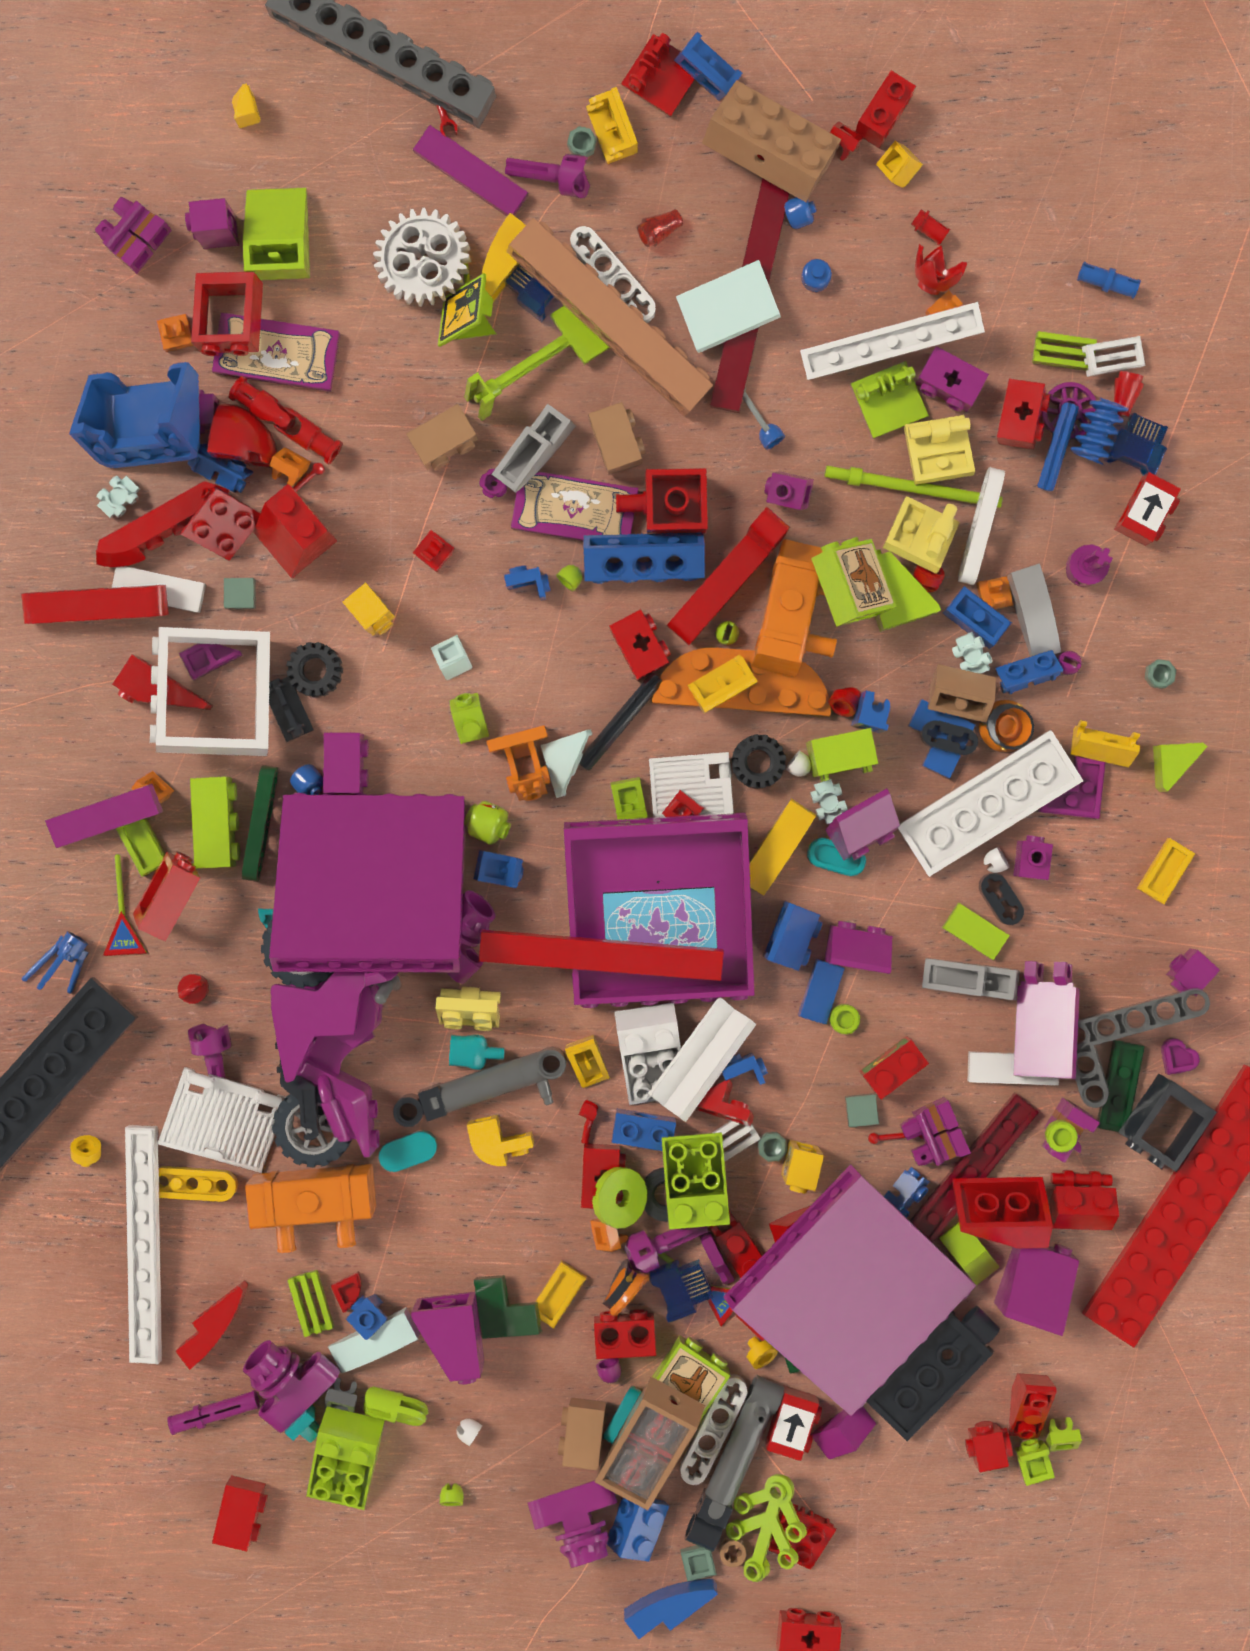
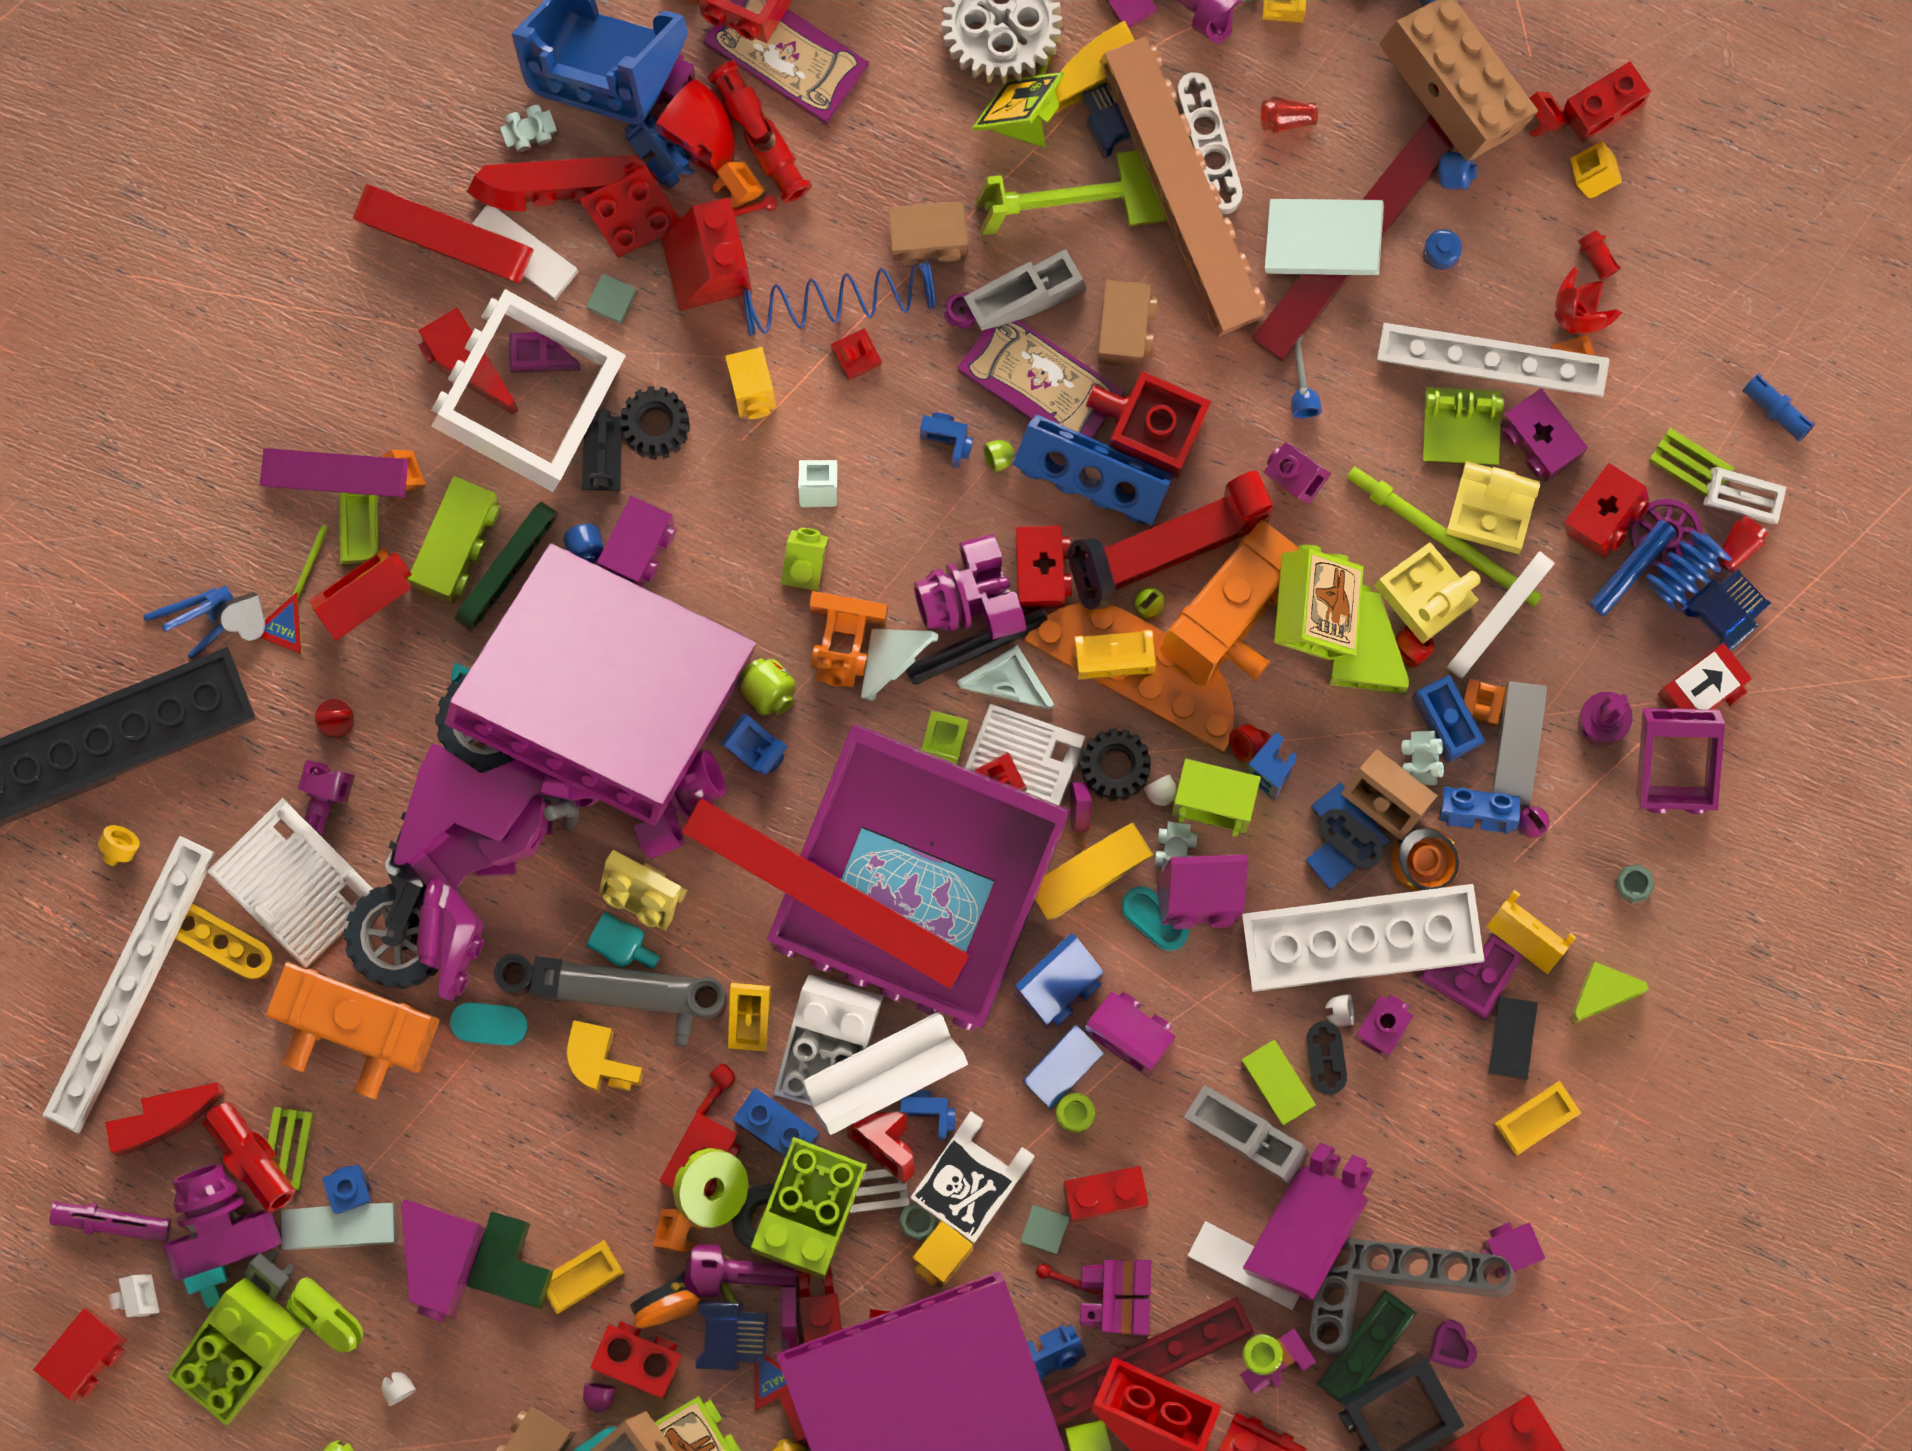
camera: 25 degrees right, 10 degrees down
red tile [331,1271,362,1313] -> none
none -> white tile [108,1274,160,1317]
none -> red piece [202,1102,296,1212]
none -> tile [216,592,265,641]
none -> blue piece [742,261,936,336]
none -> flag [910,1112,1035,1244]
none -> magenta beam [914,534,1026,640]
none -> light aqua tile [957,645,1054,710]
none -> black beam [1068,538,1116,610]
none -> magenta tile [1070,782,1092,832]
none -> black tile [1488,996,1538,1080]
none -> magenta window [1636,708,1725,814]

